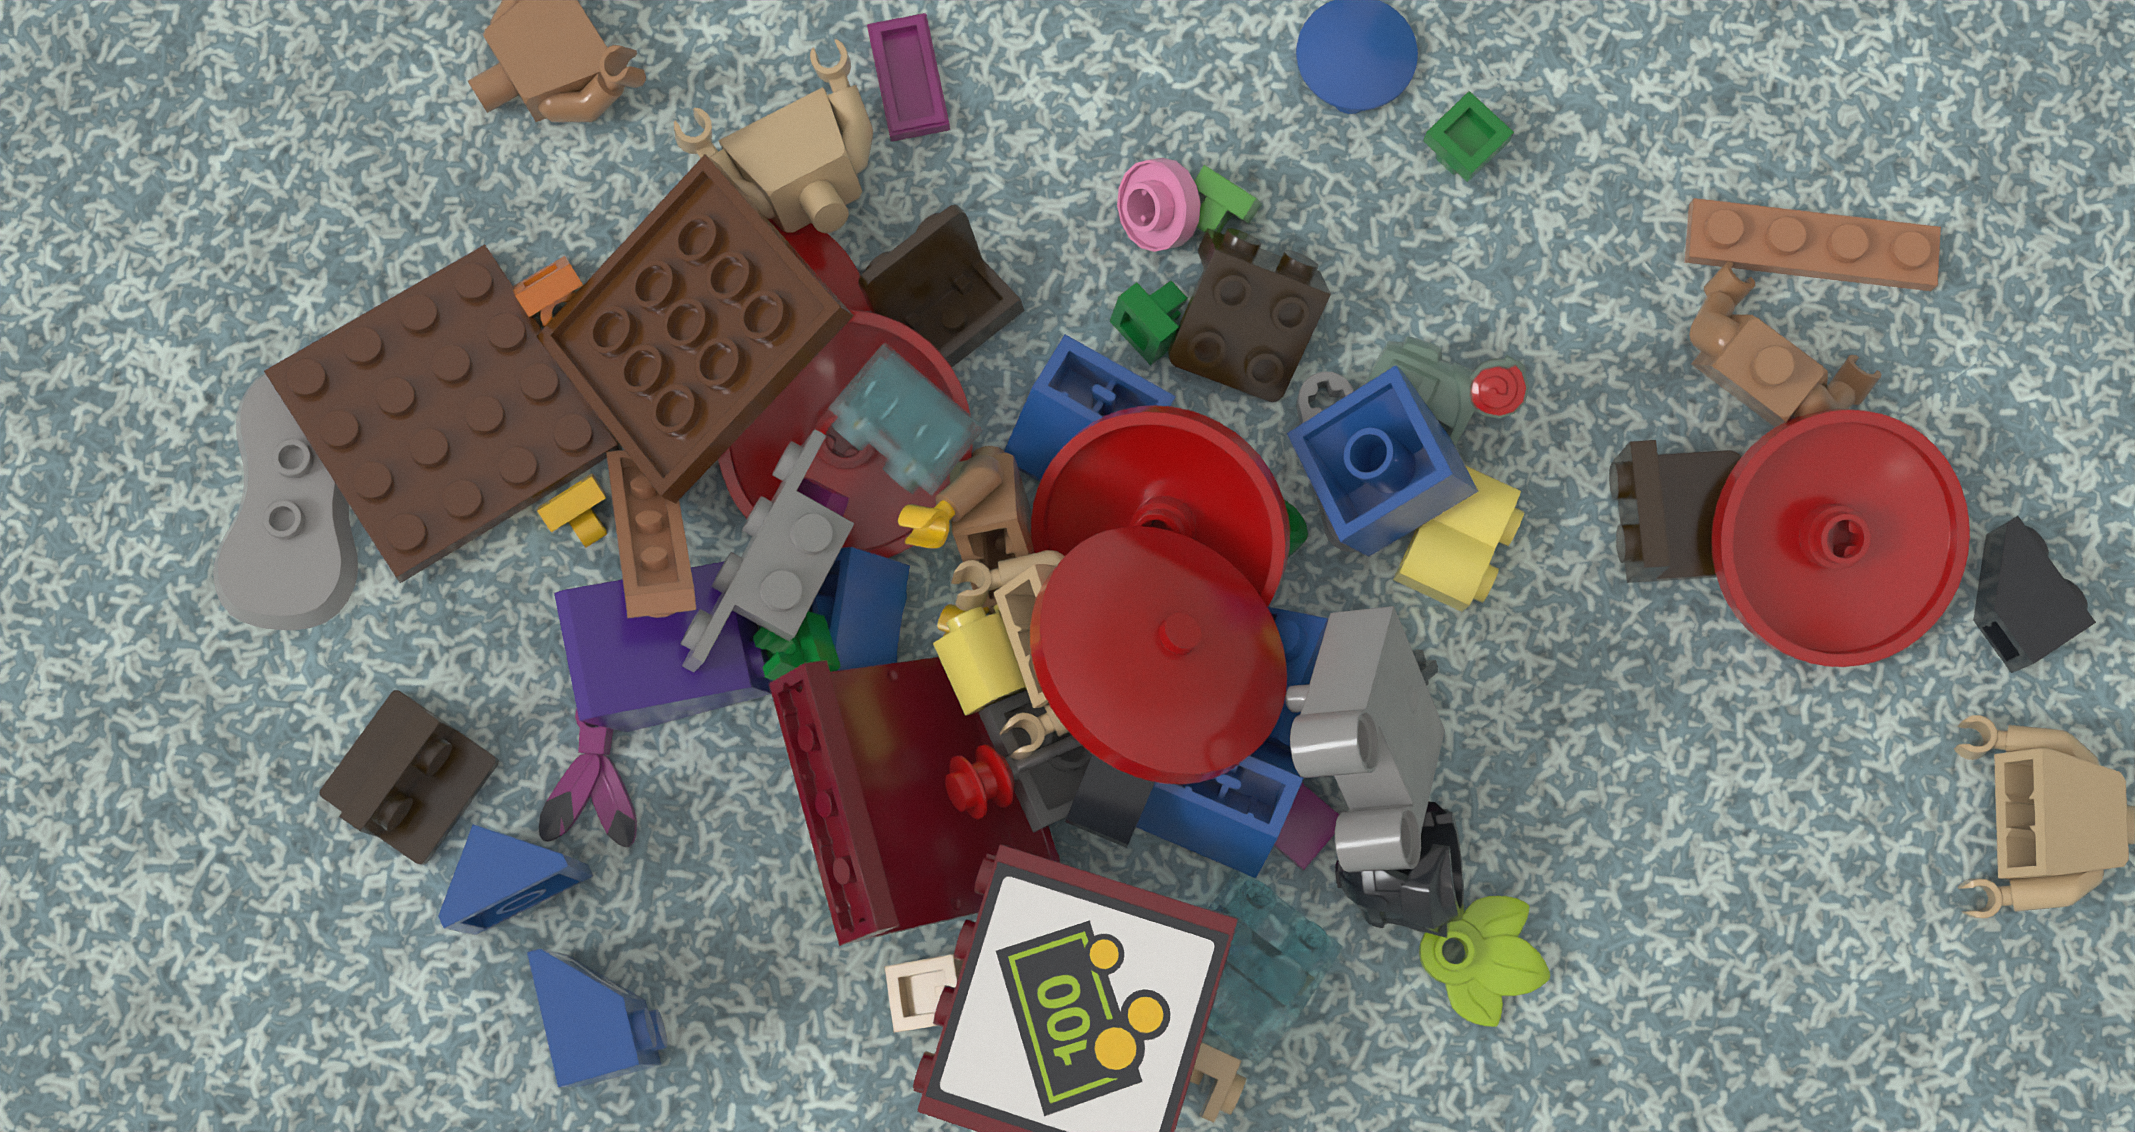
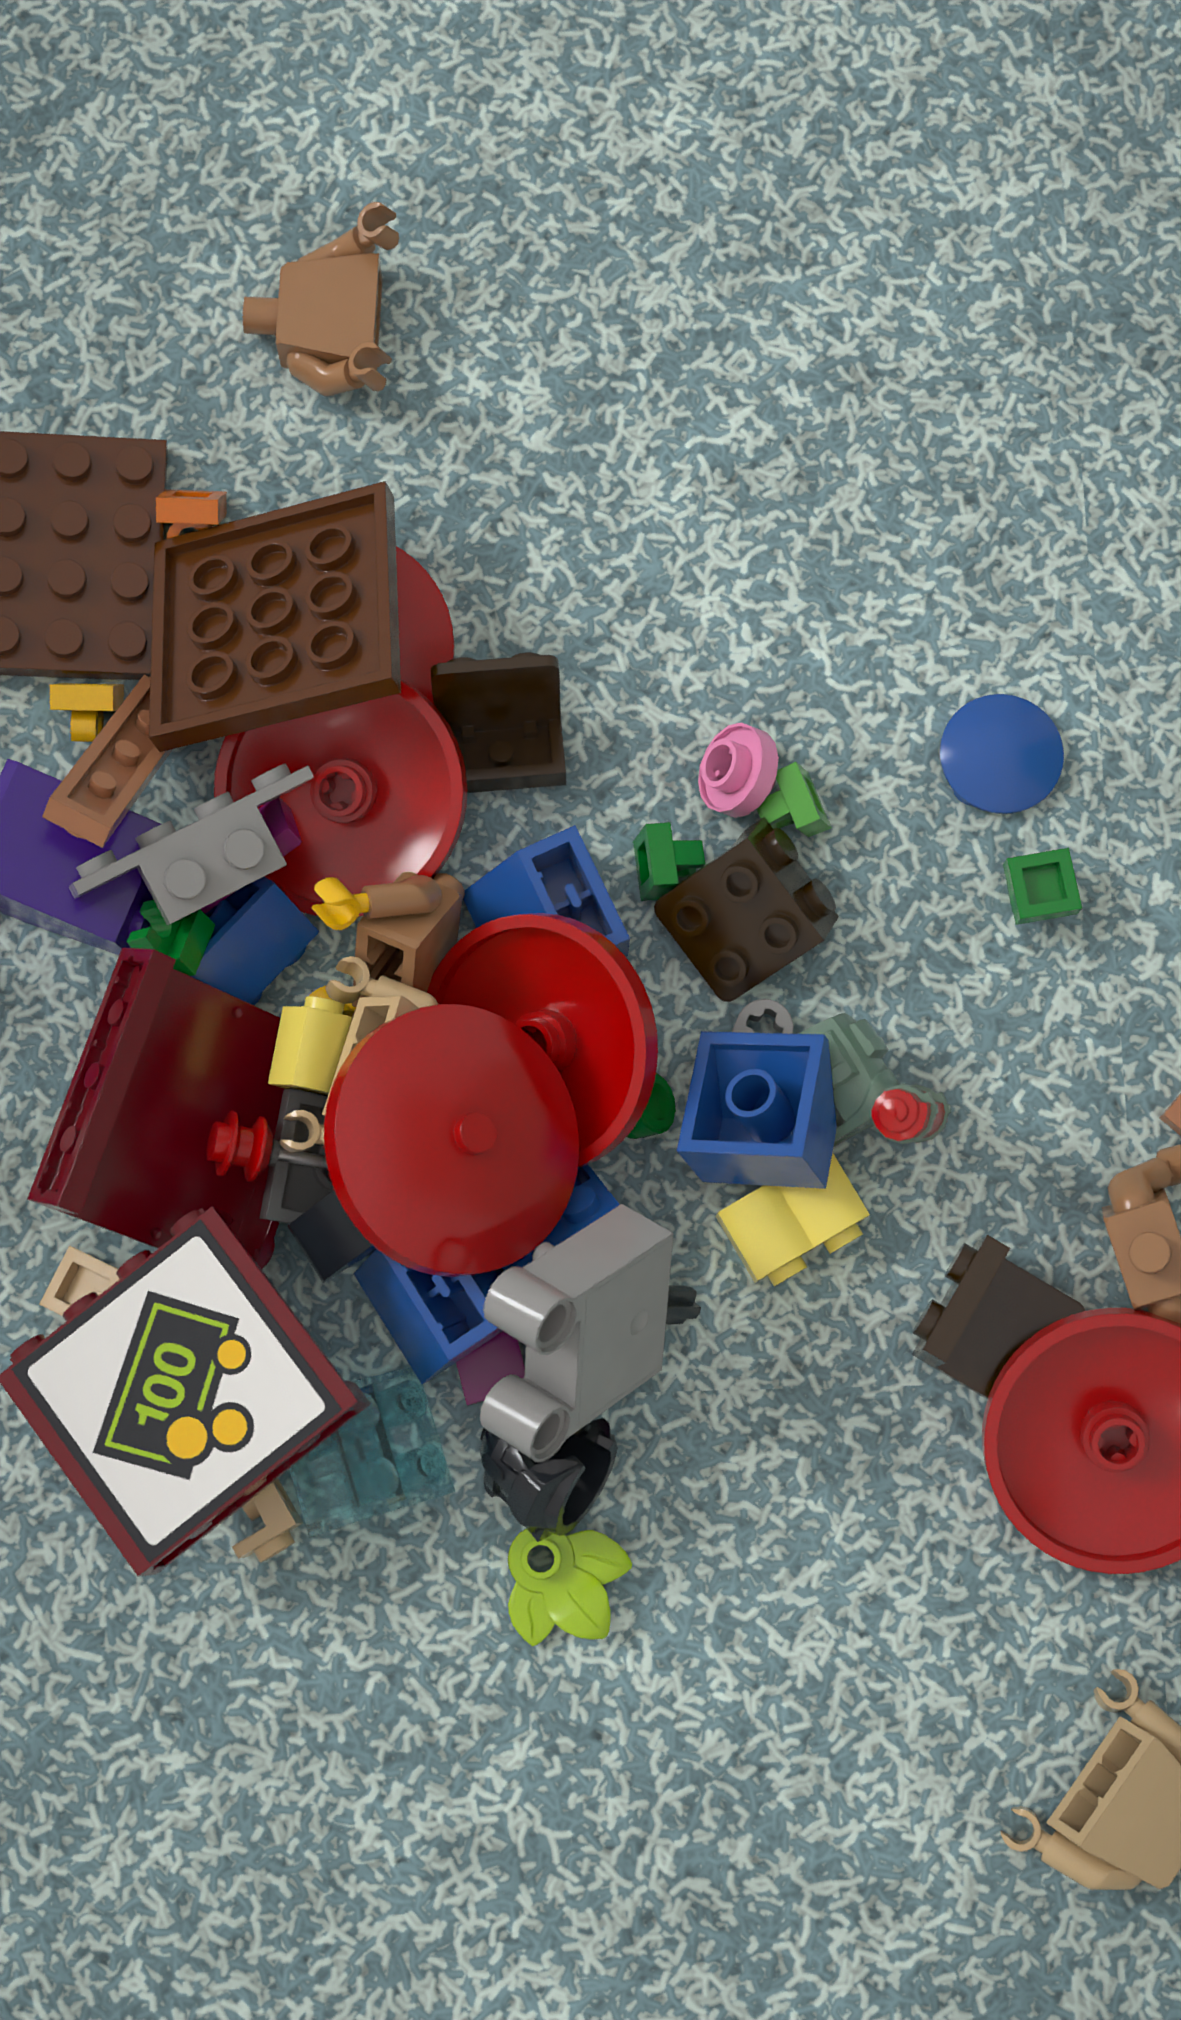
camera: 30 degrees right, 0 degrees up
tan torso [674,39,873,233] -> none
clear light blue slope [828,342,983,496] -> none
magenta tile [867,13,950,142] -> none

